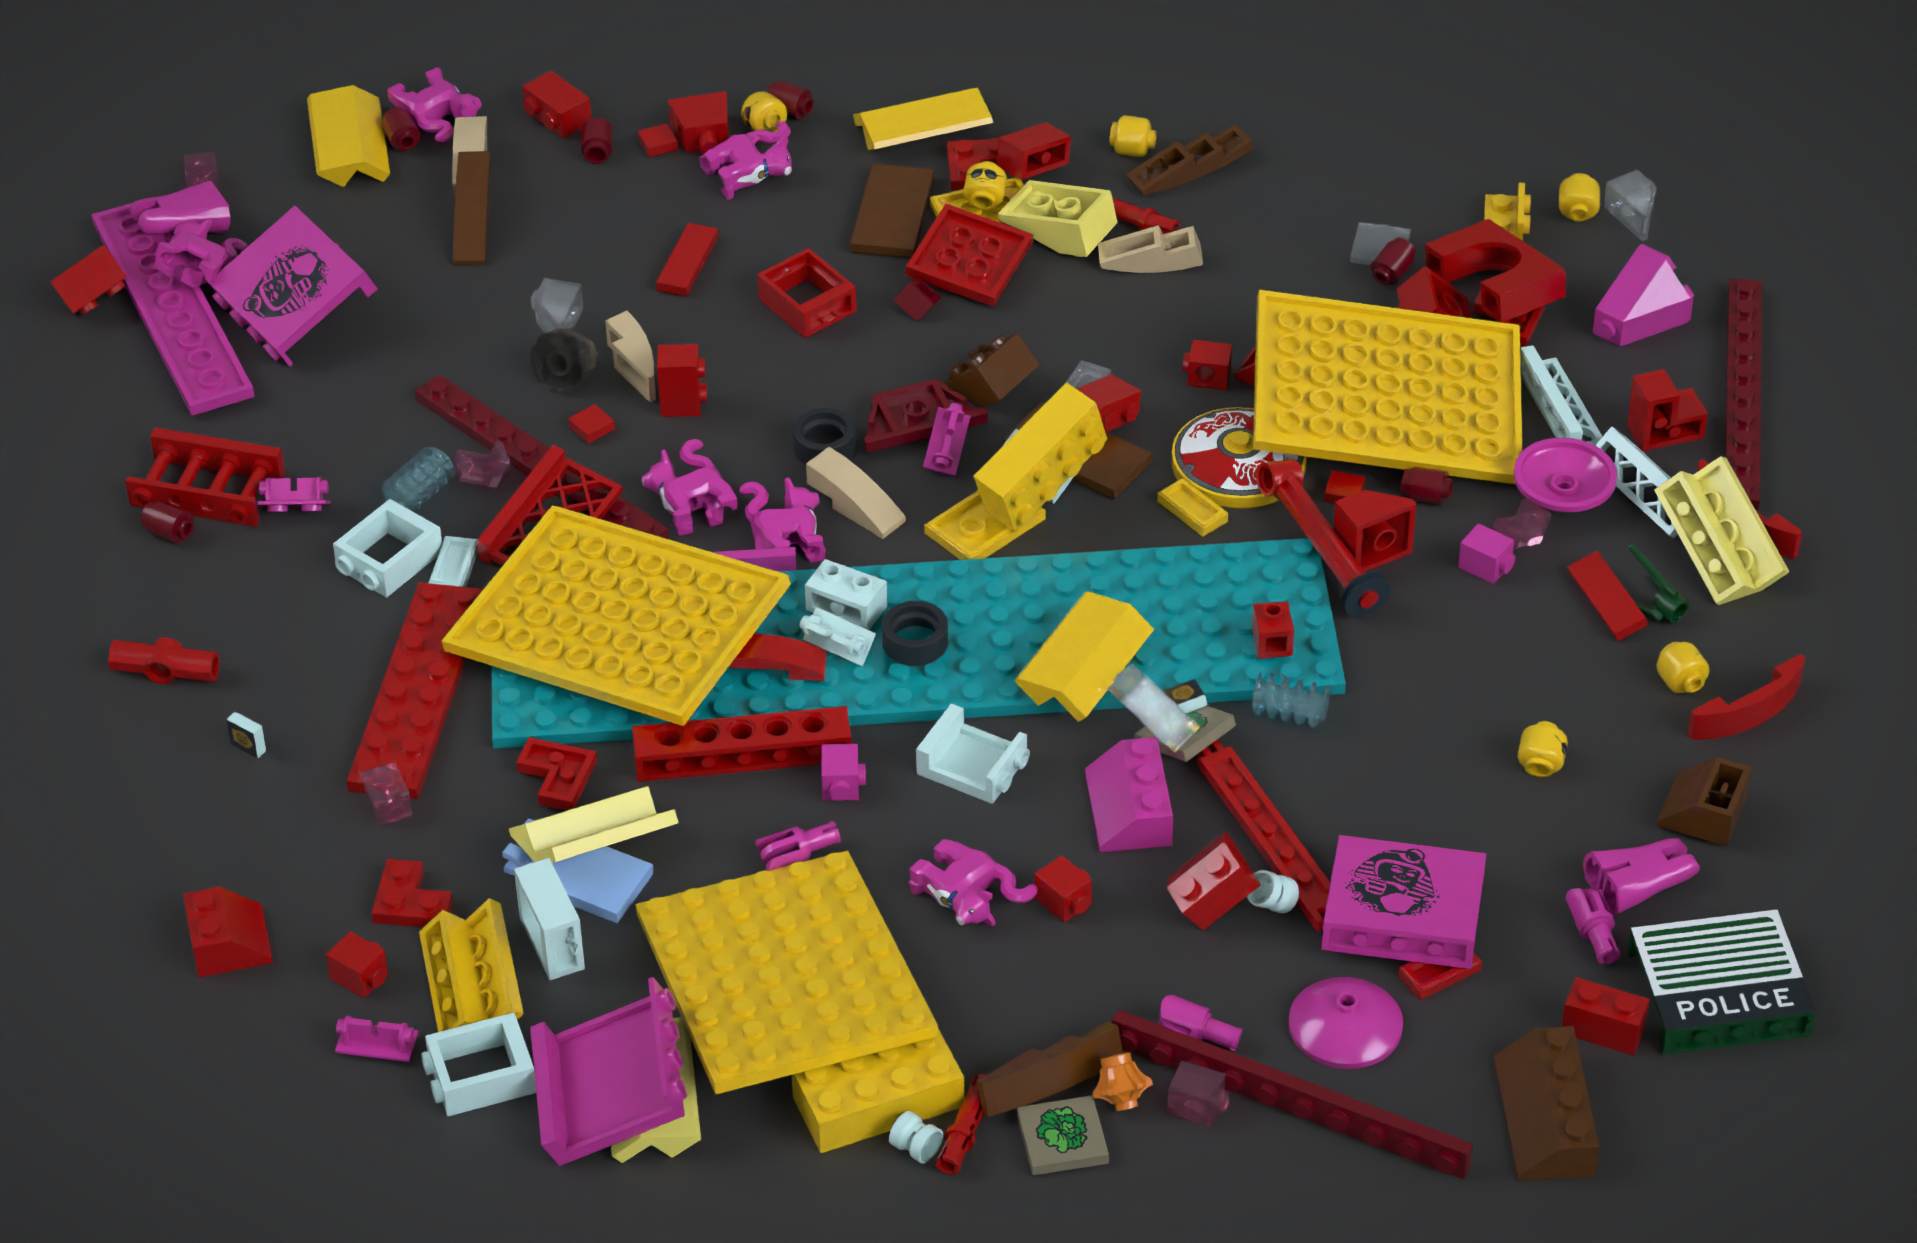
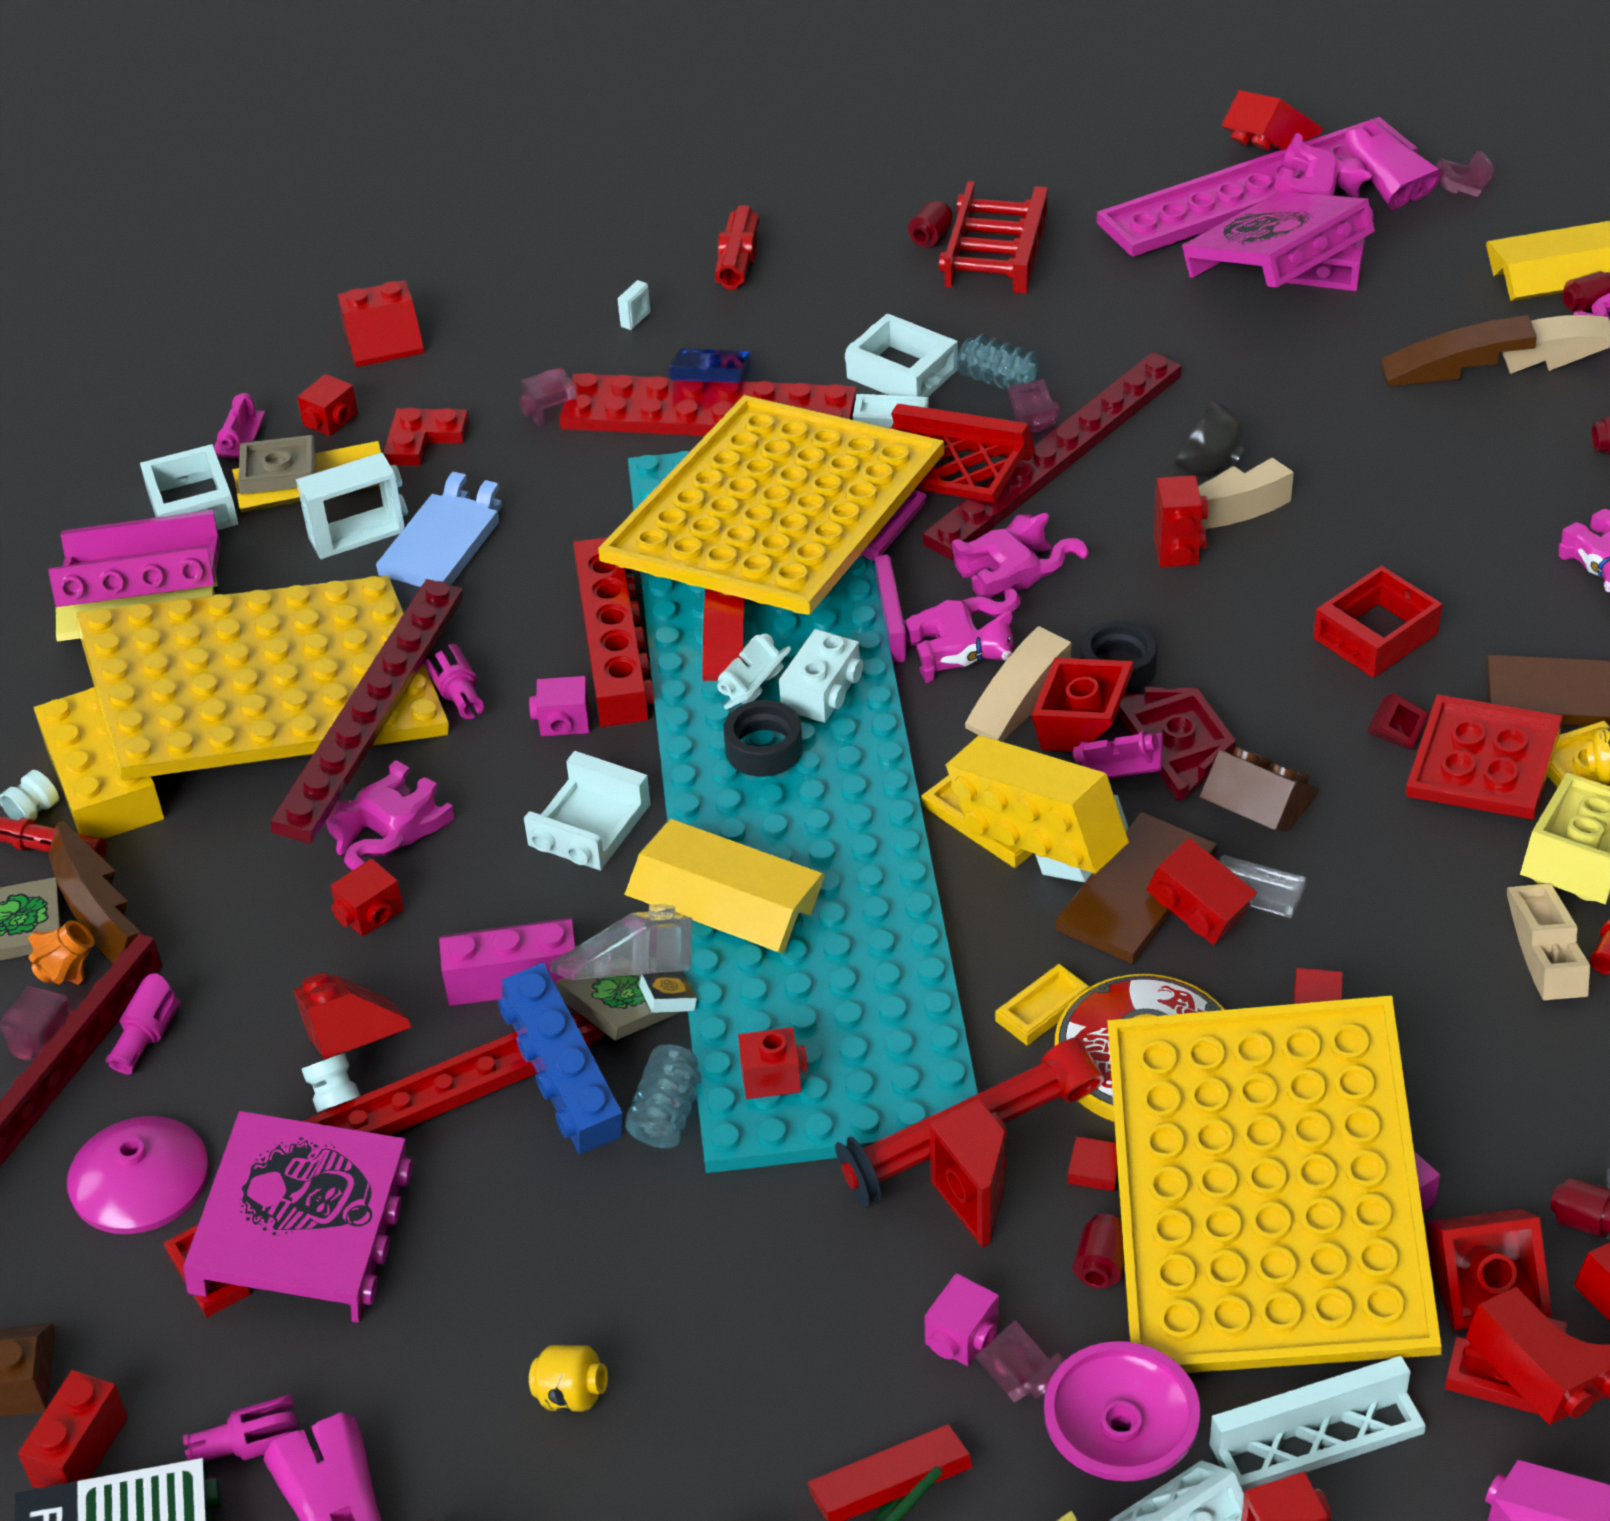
camera: 90 degrees right, 0 degrees up
dark pink hinge [258,477,331,512] -> none
light yellow slope [509,786,679,863] -> none
red plate [516,737,597,811] -> none
clear slope [531,278,584,350] -> none
red tile [568,404,615,444] -> none
red tile [656,223,719,297] -> none
none -> dark tan plate [238,435,316,494]
none -> dark red plate [271,579,463,844]
none -> blue brick [497,962,622,1155]
none -> clear blue plate [669,349,751,383]
none -> red slope [1031,658,1134,752]

